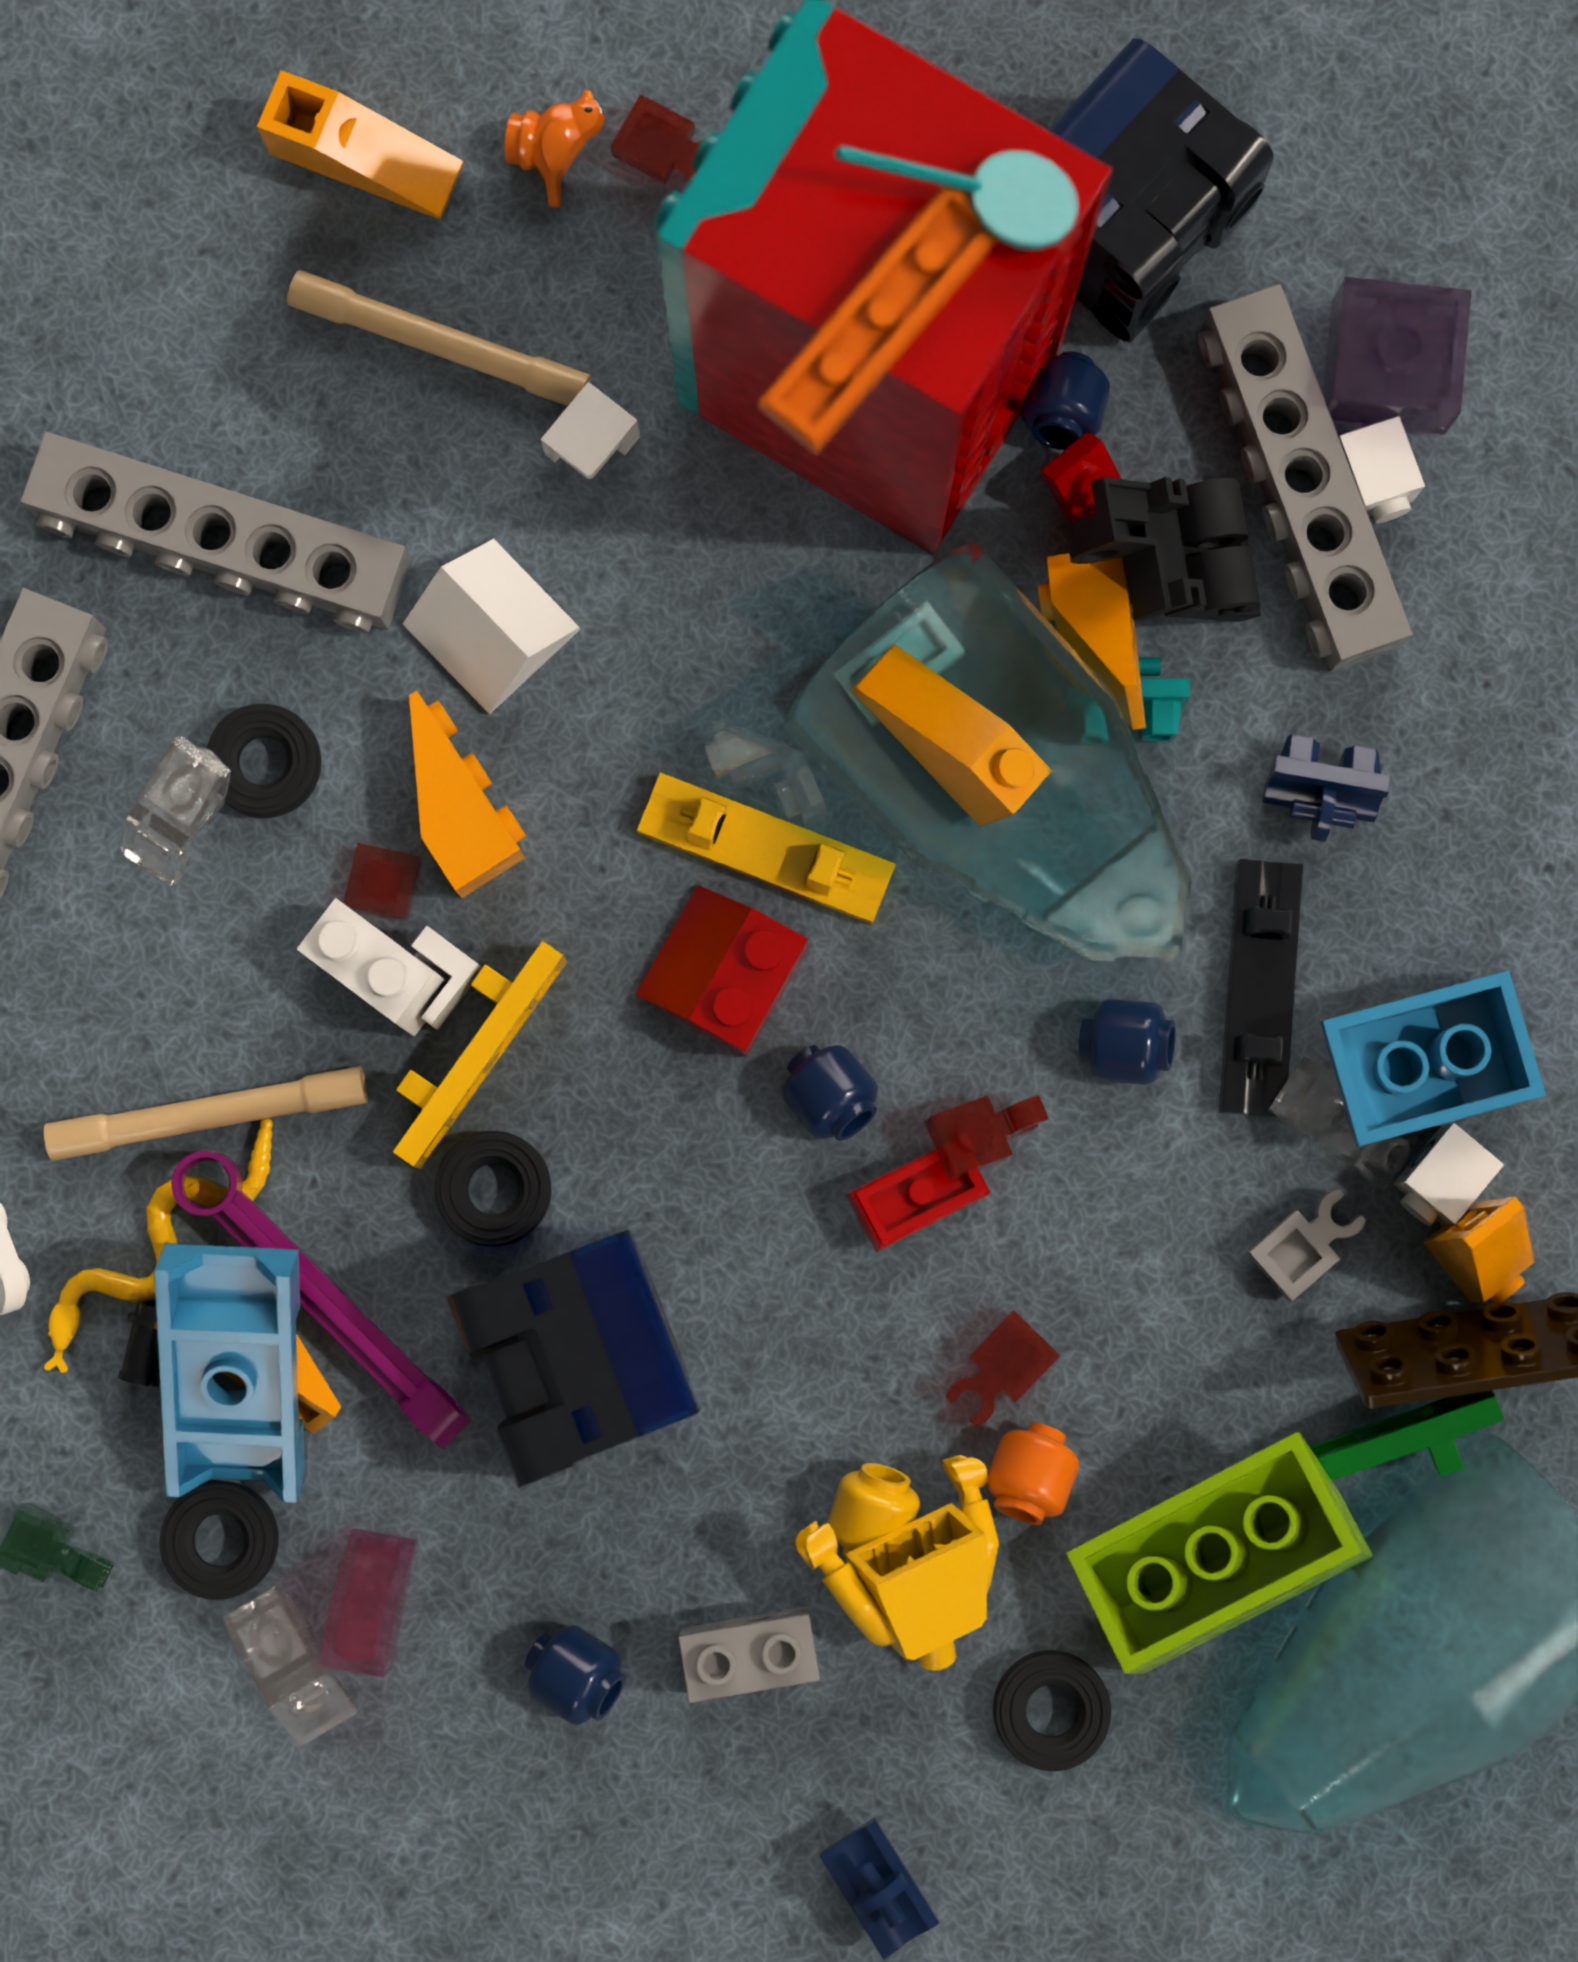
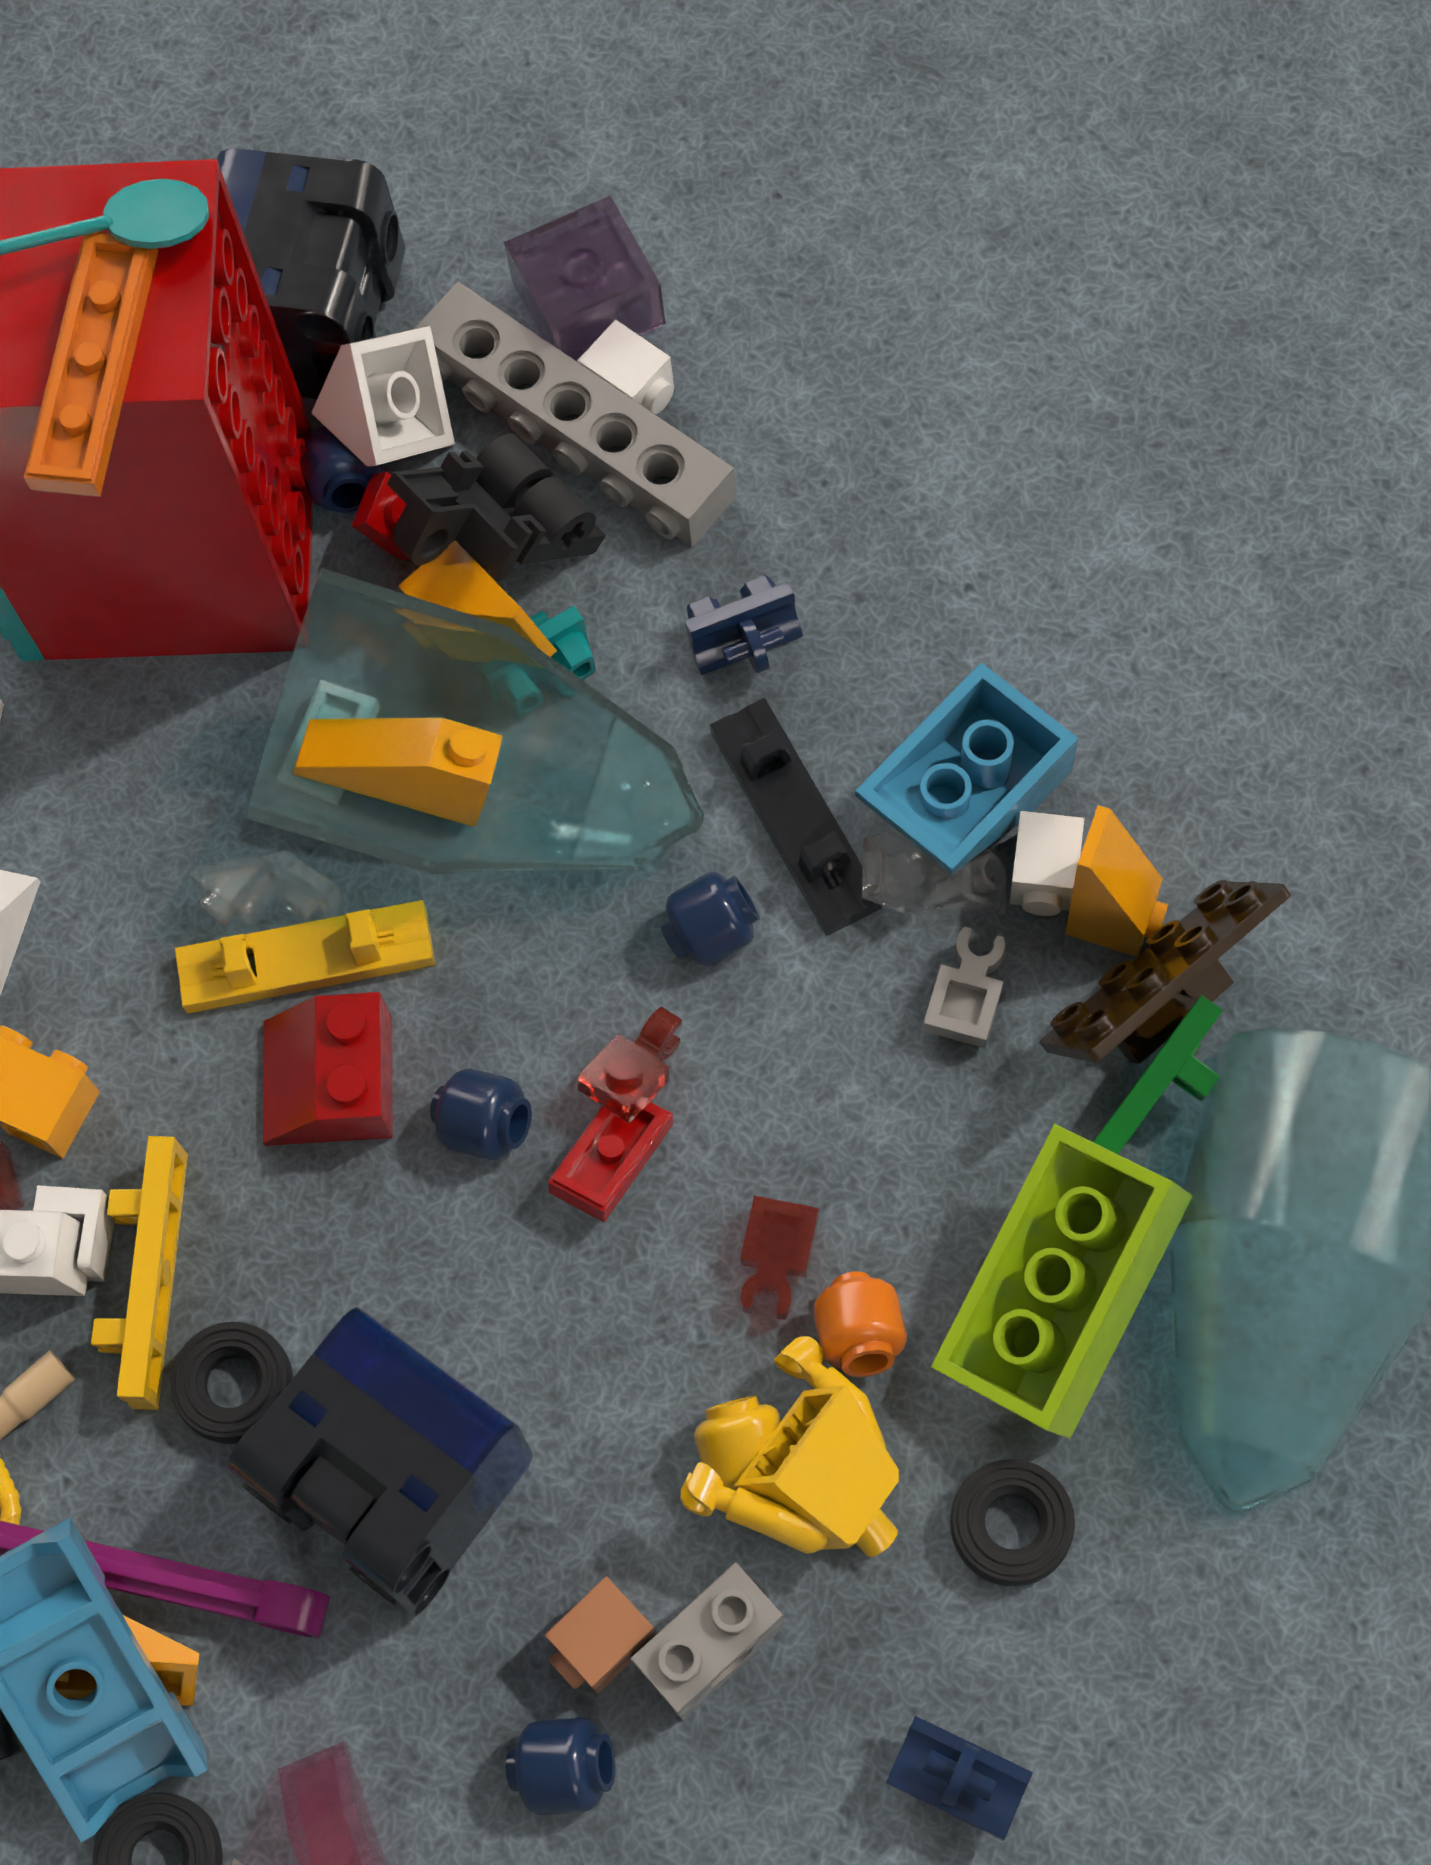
camera: 25 degrees left, 15 degrees down
none -> white slope [312,326,455,467]
none -> nougat brick [545,1576,657,1694]

